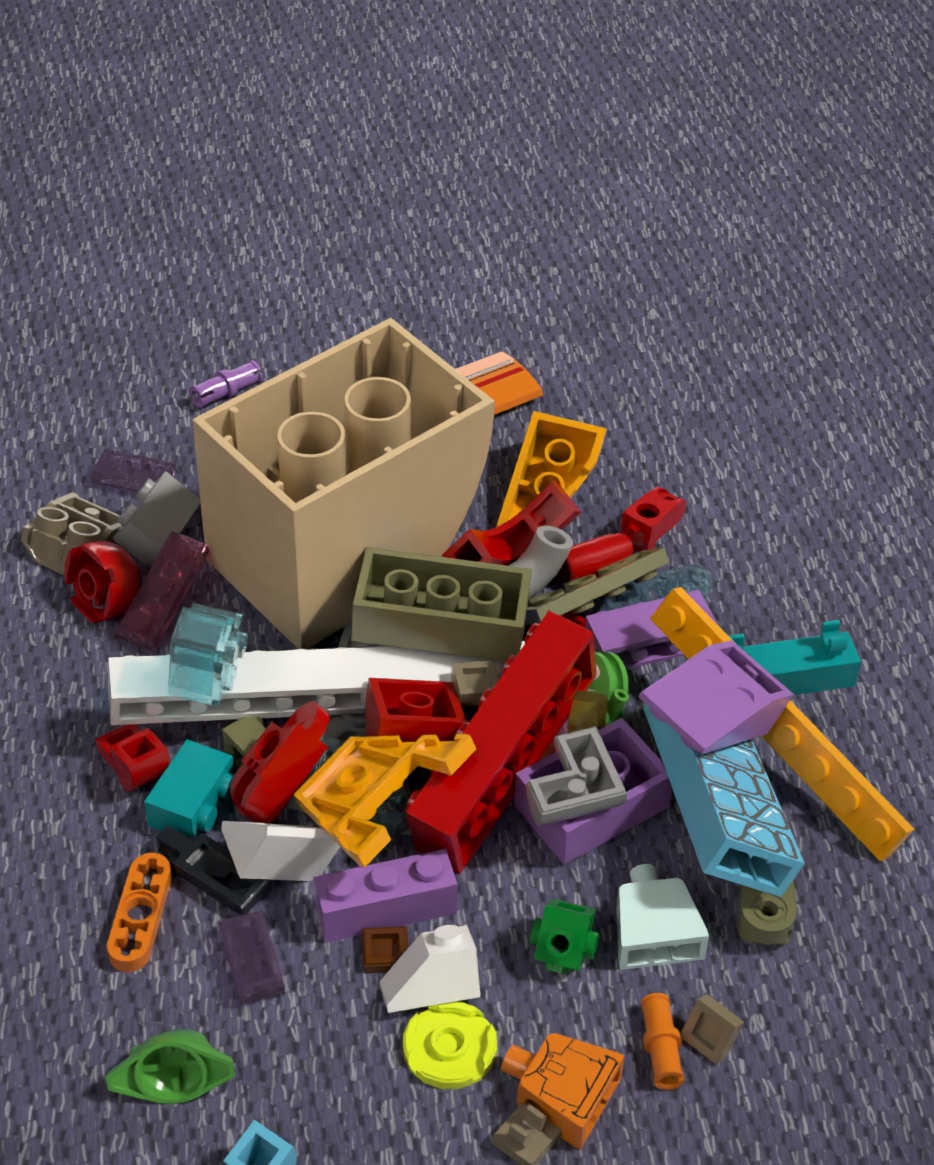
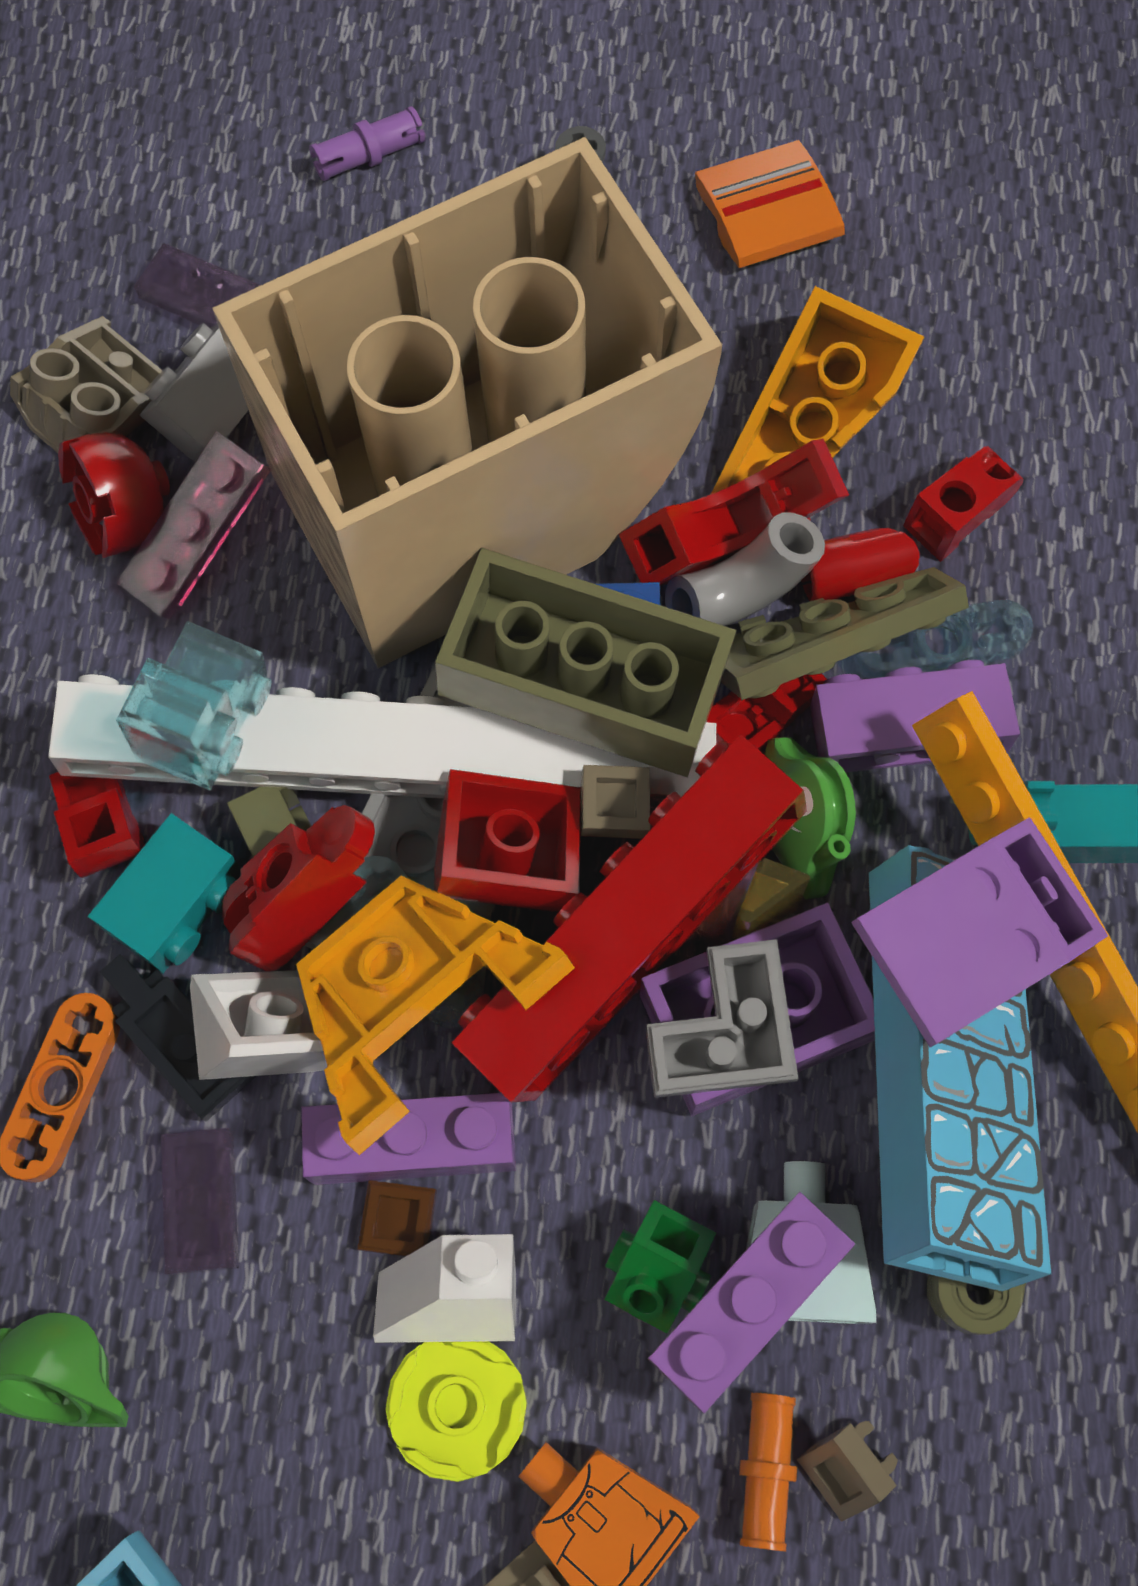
camera: 15 degrees right, 25 degrees up
none -> medium lavender brick [647,1192,855,1414]

